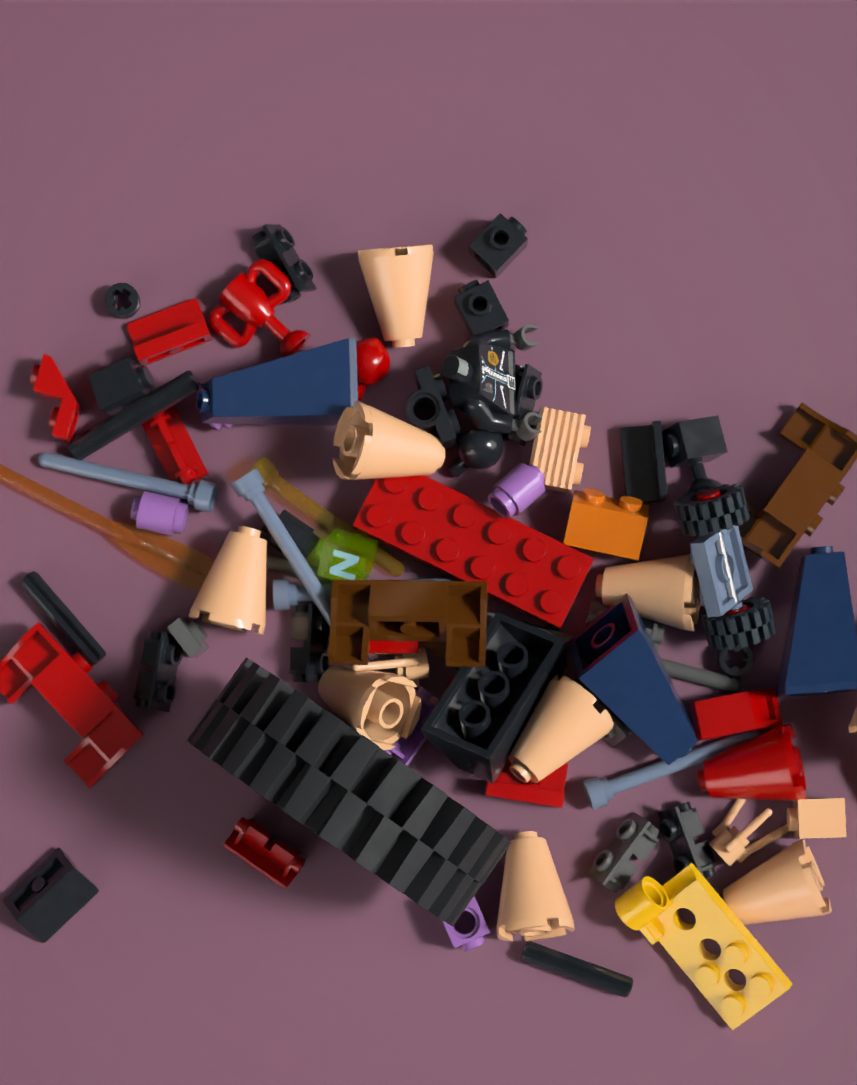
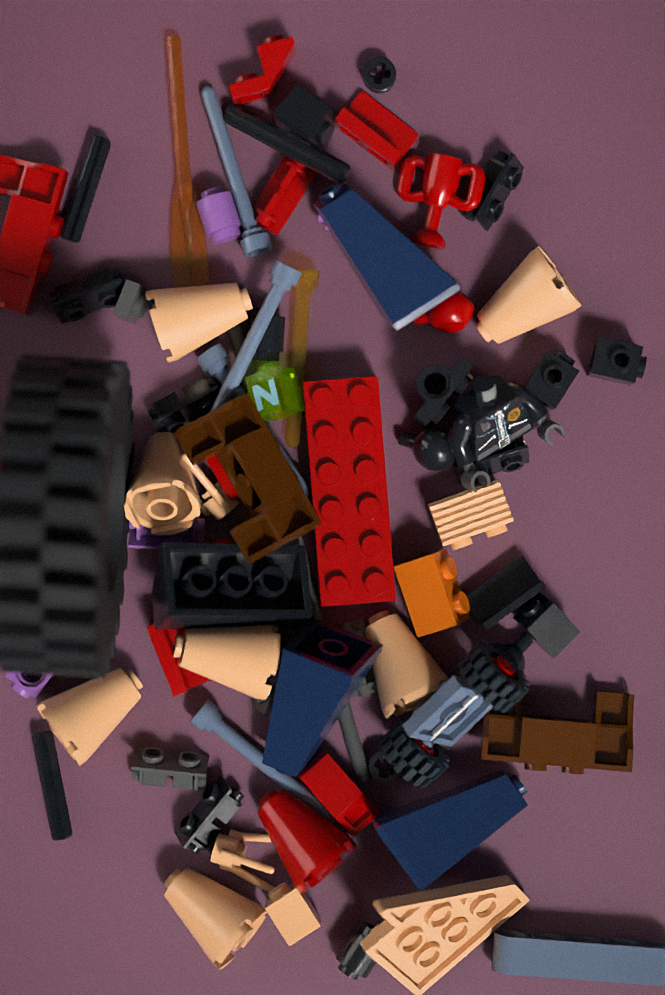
camera: 55 degrees right, 5 degrees up
light nougat cone [333,401,445,480] -> none
medium lavender brick [488,463,545,519] -> none
yellow hinge [614,862,793,1031] -> none

